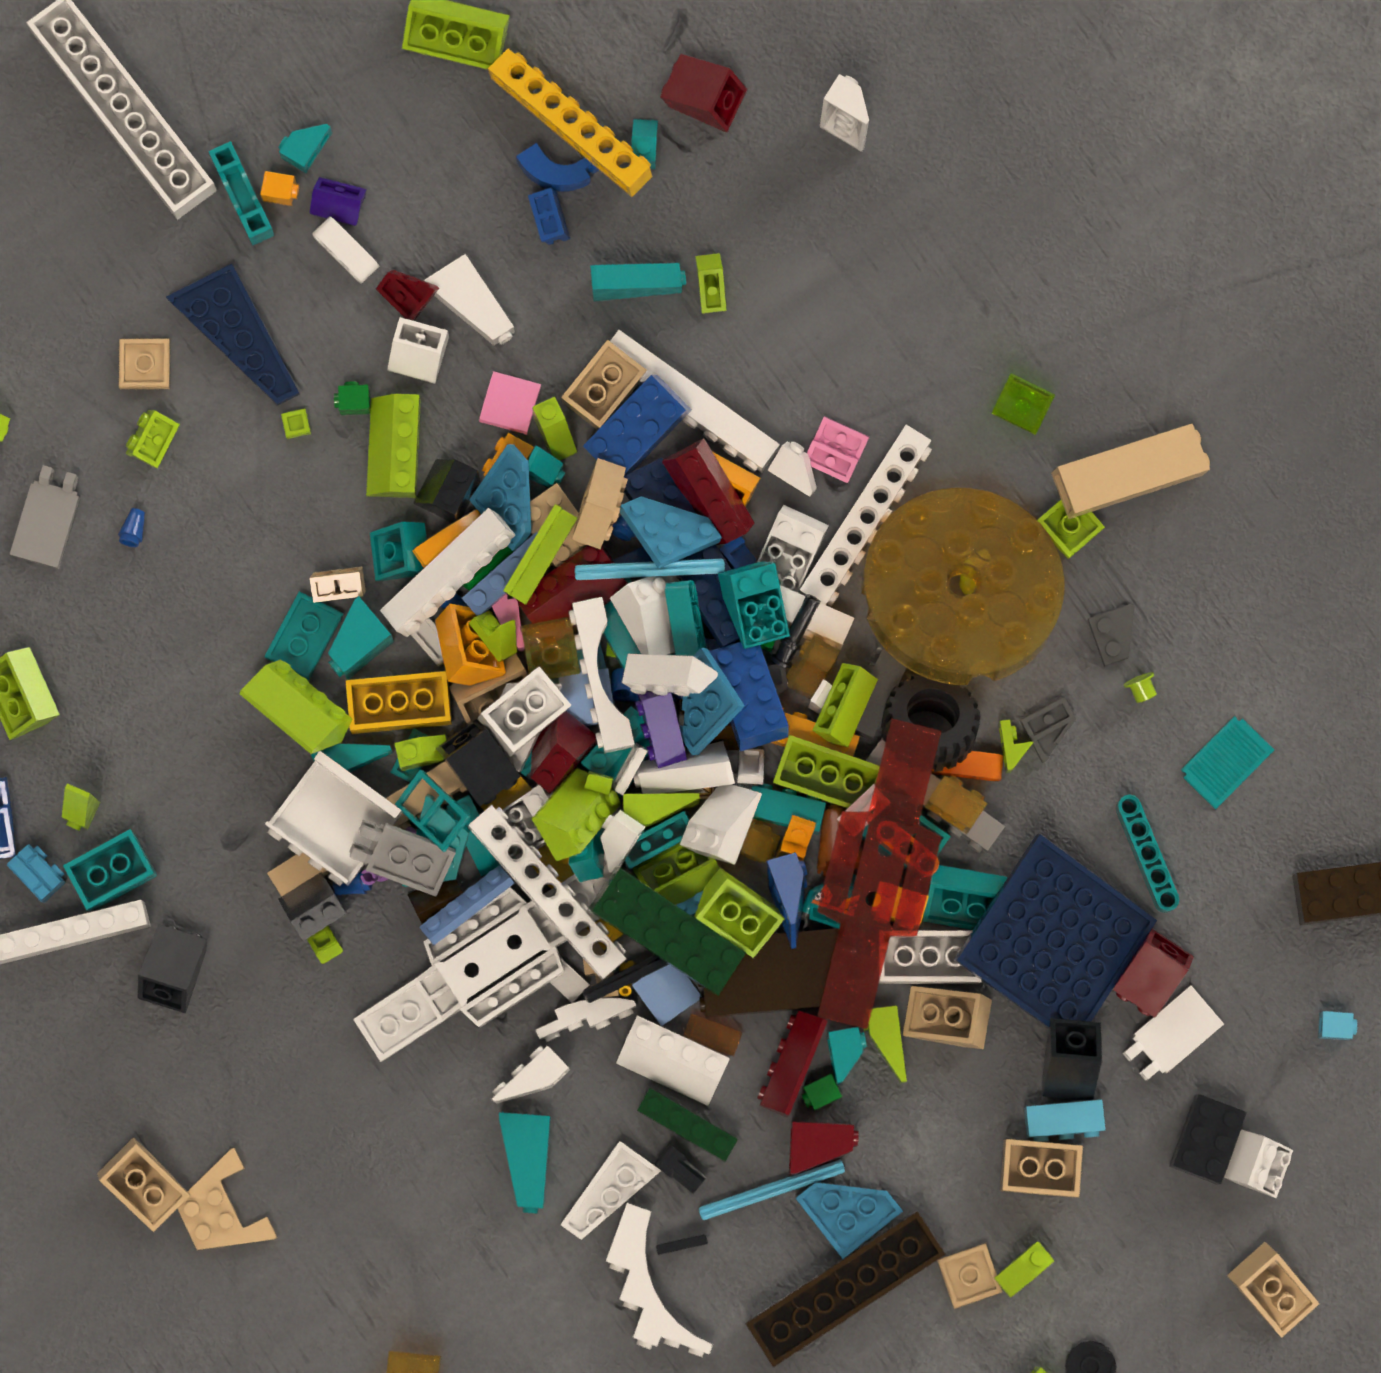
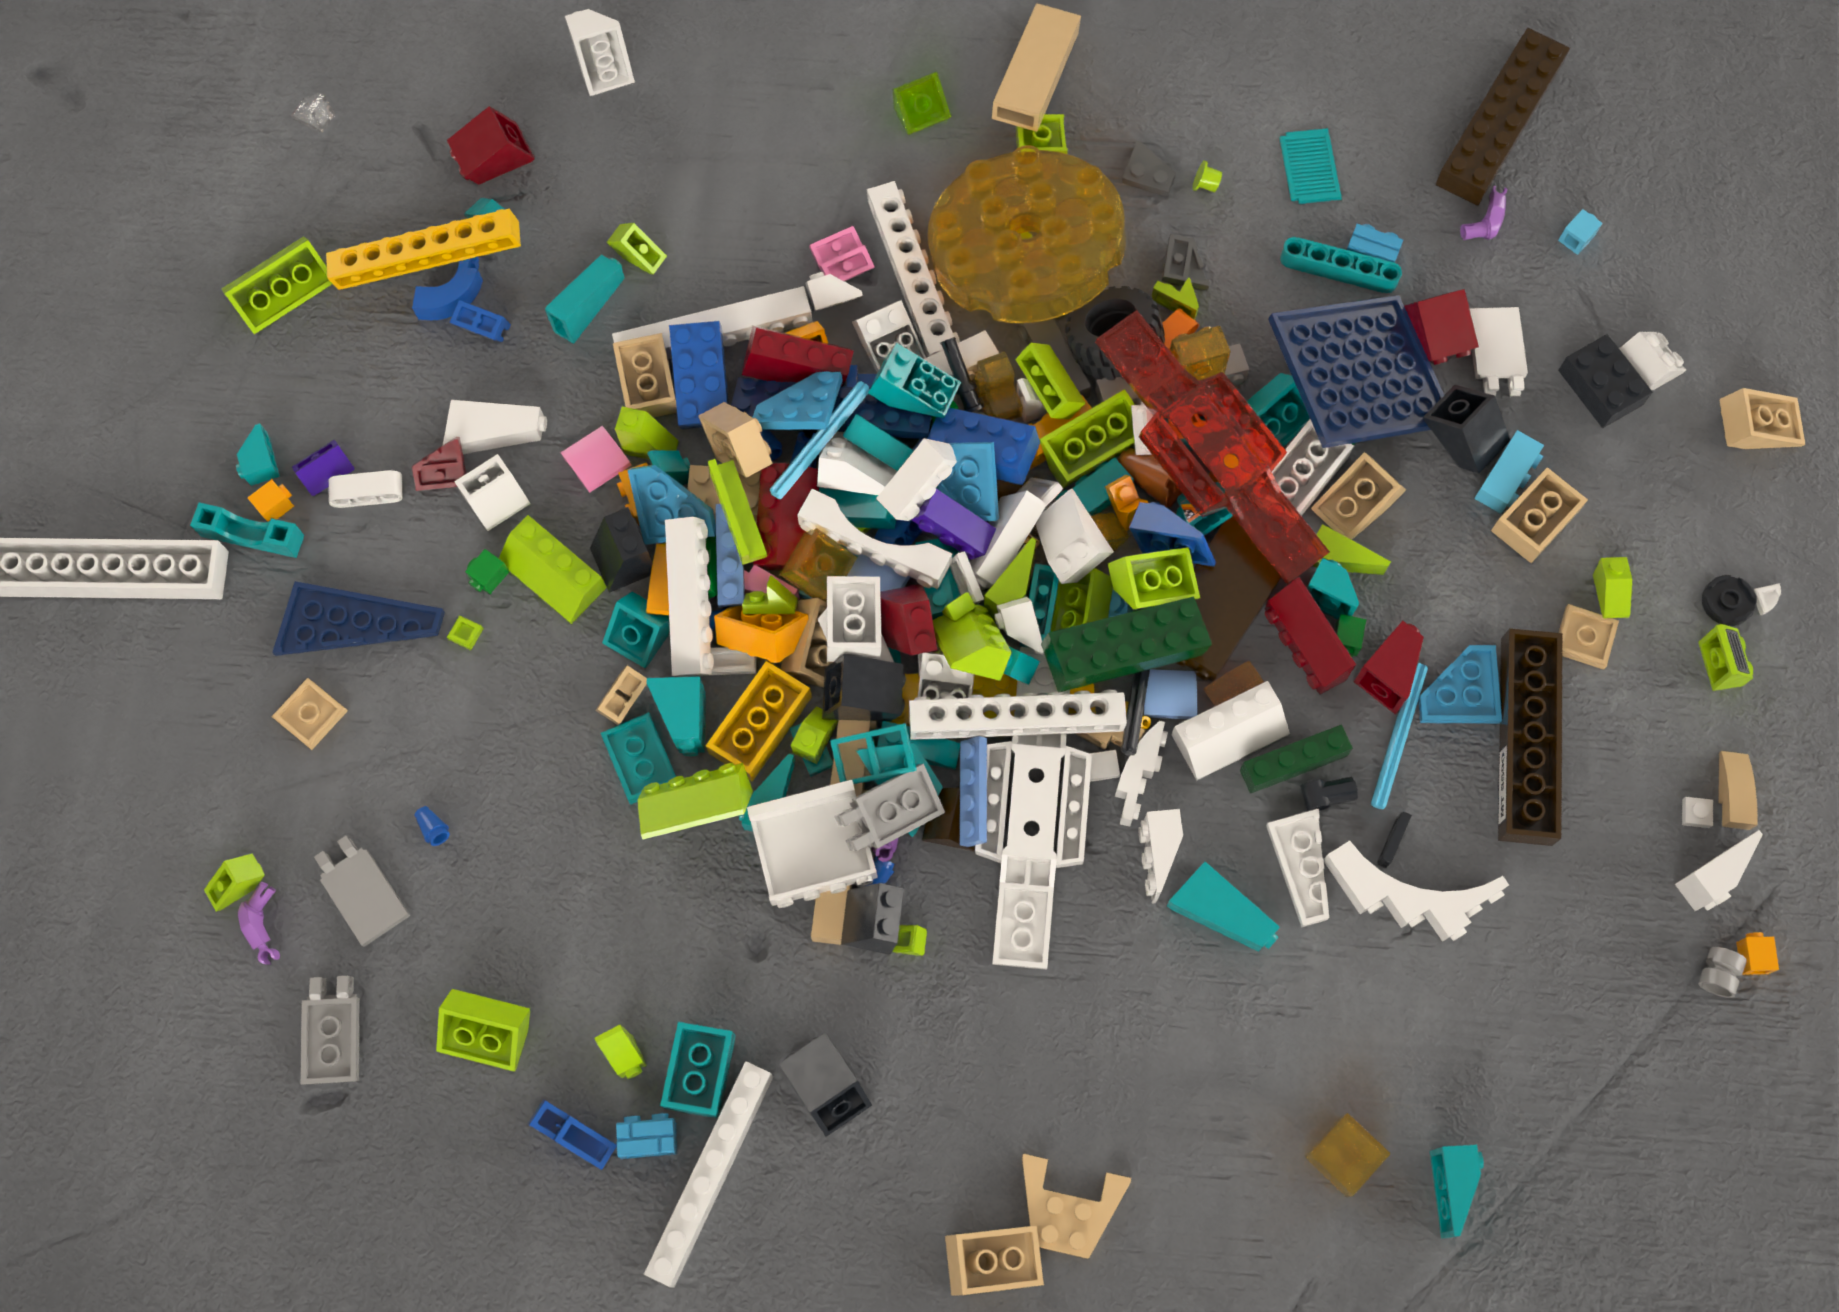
camera: 45 degrees left, 10 degrees down
lime bracket [125,410,180,468] -> none
none -> dark azure brick [1347,224,1403,263]
none -> medium lavender arm [1460,186,1507,240]

